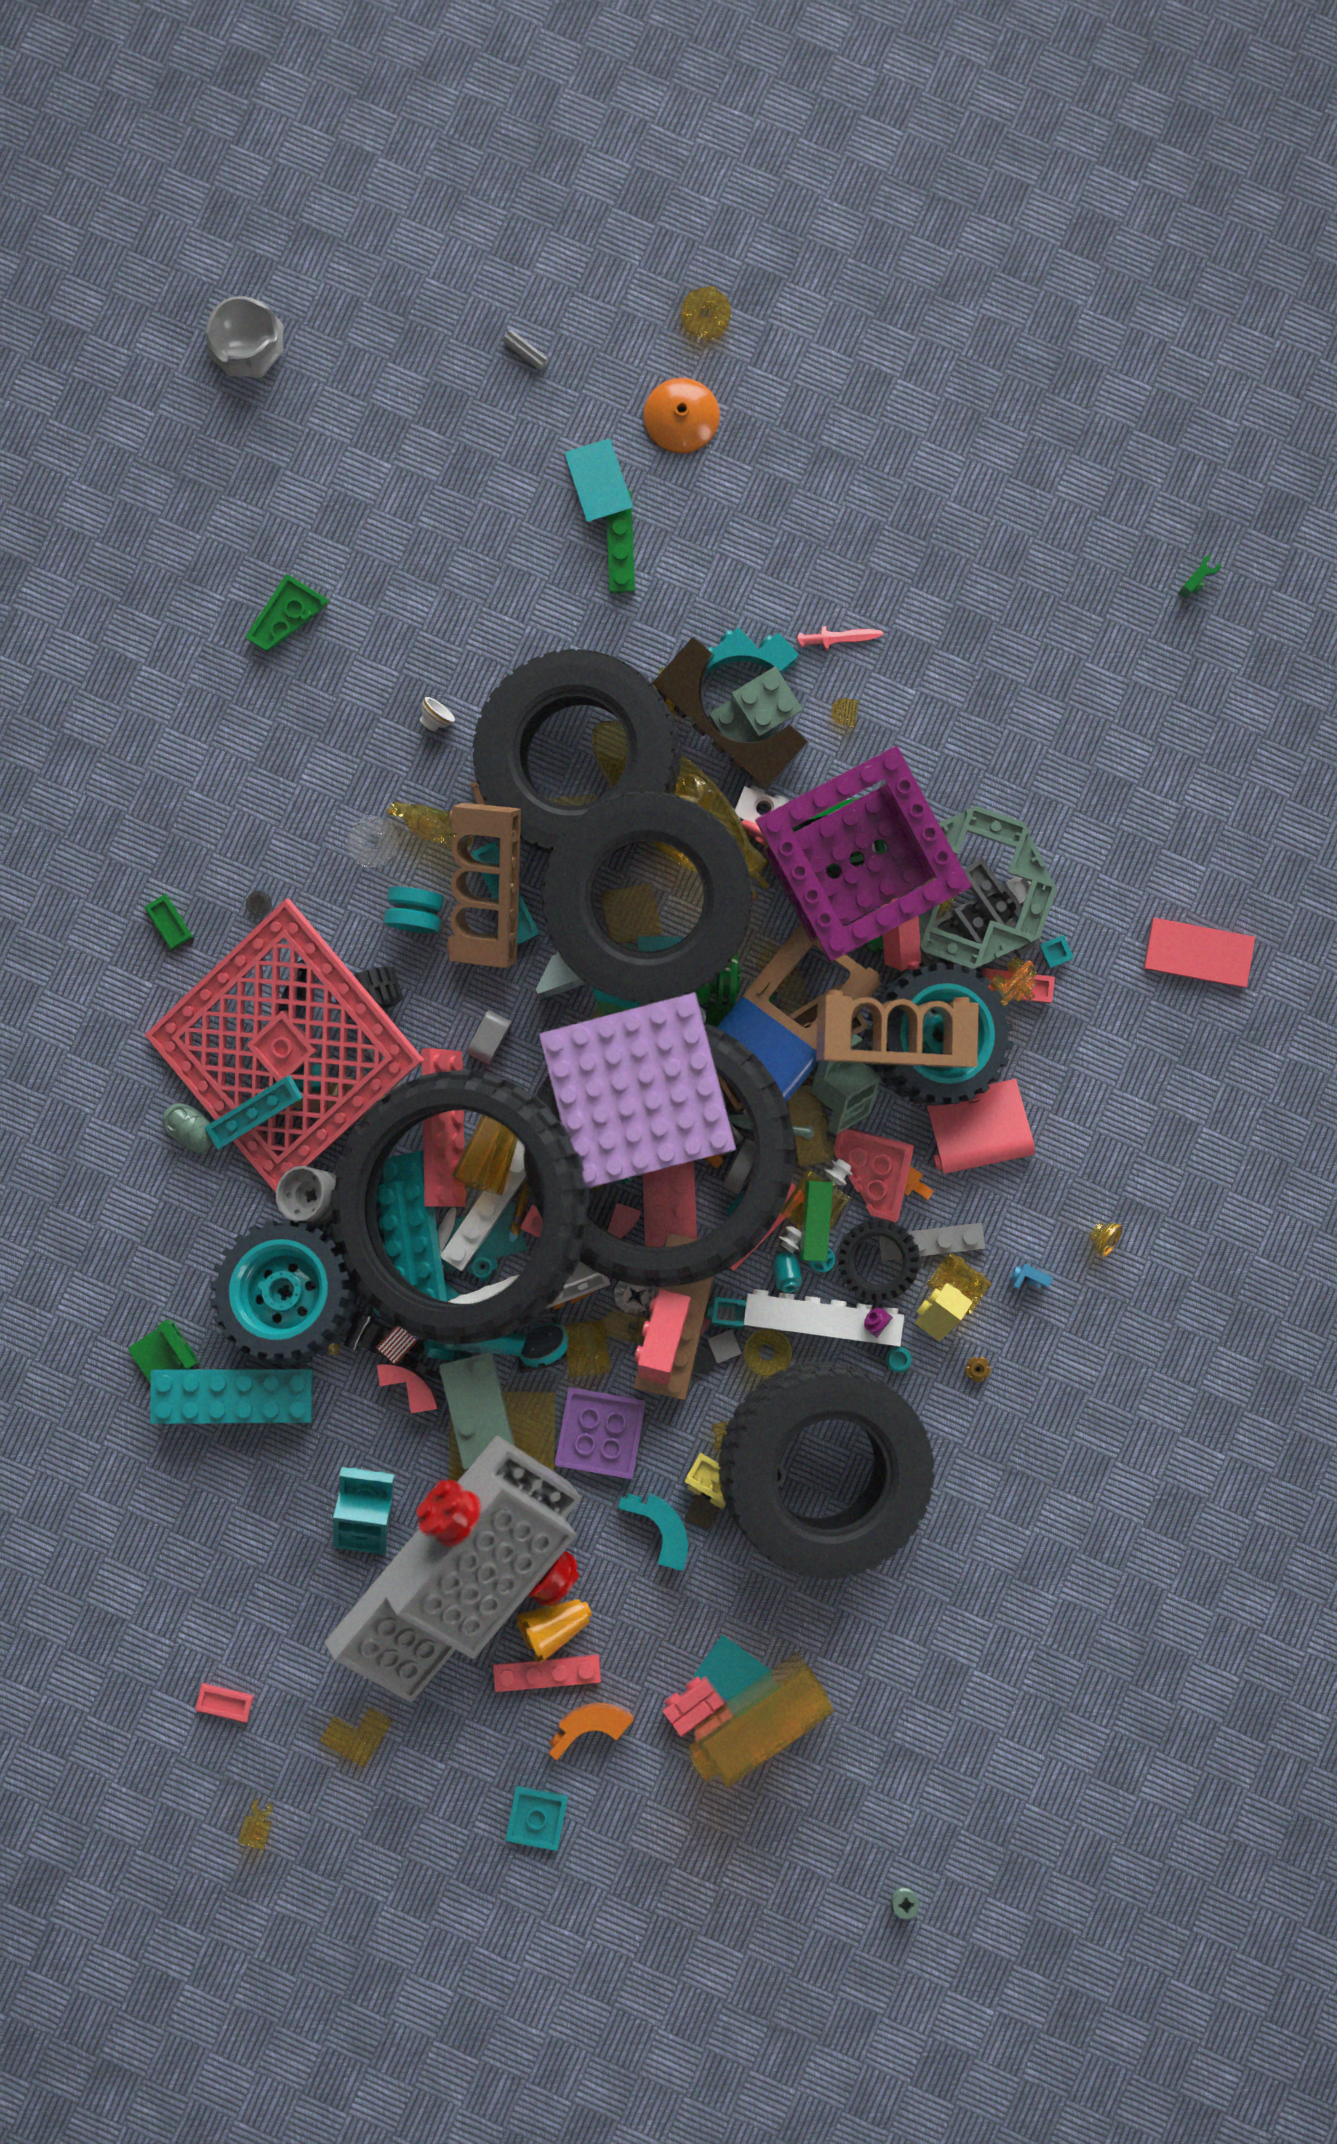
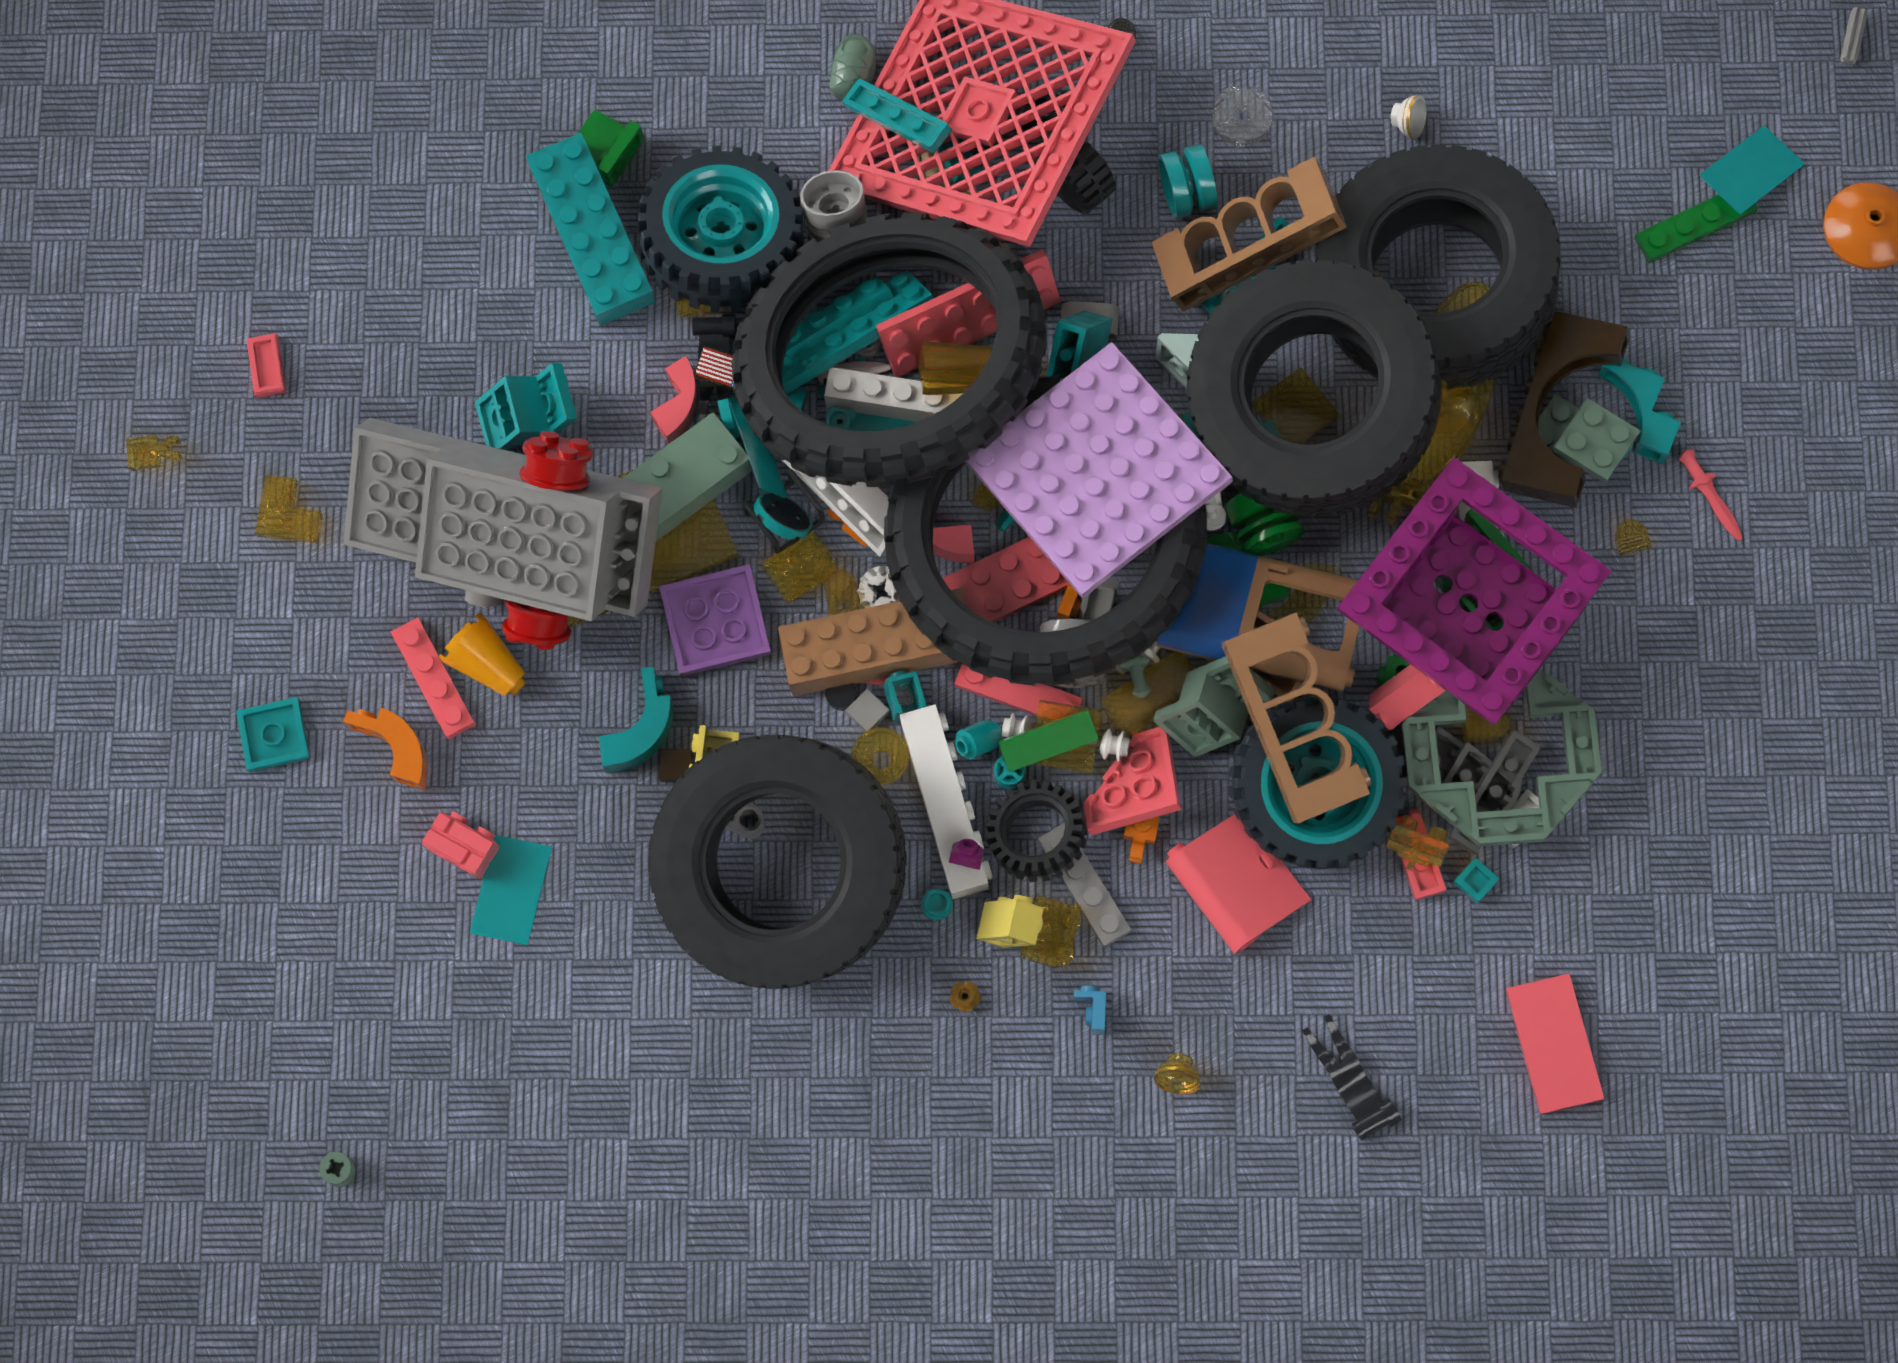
camera: 75 degrees right, 10 degrees down
clear yellow animal [385,801,473,850] -> none
coral wedge [634,1289,691,1385] -> none
clear yellow brick [689,1650,835,1789] -> none
none -> teal brick [1046,310,1113,380]
none -> black flag [1302,1014,1402,1141]

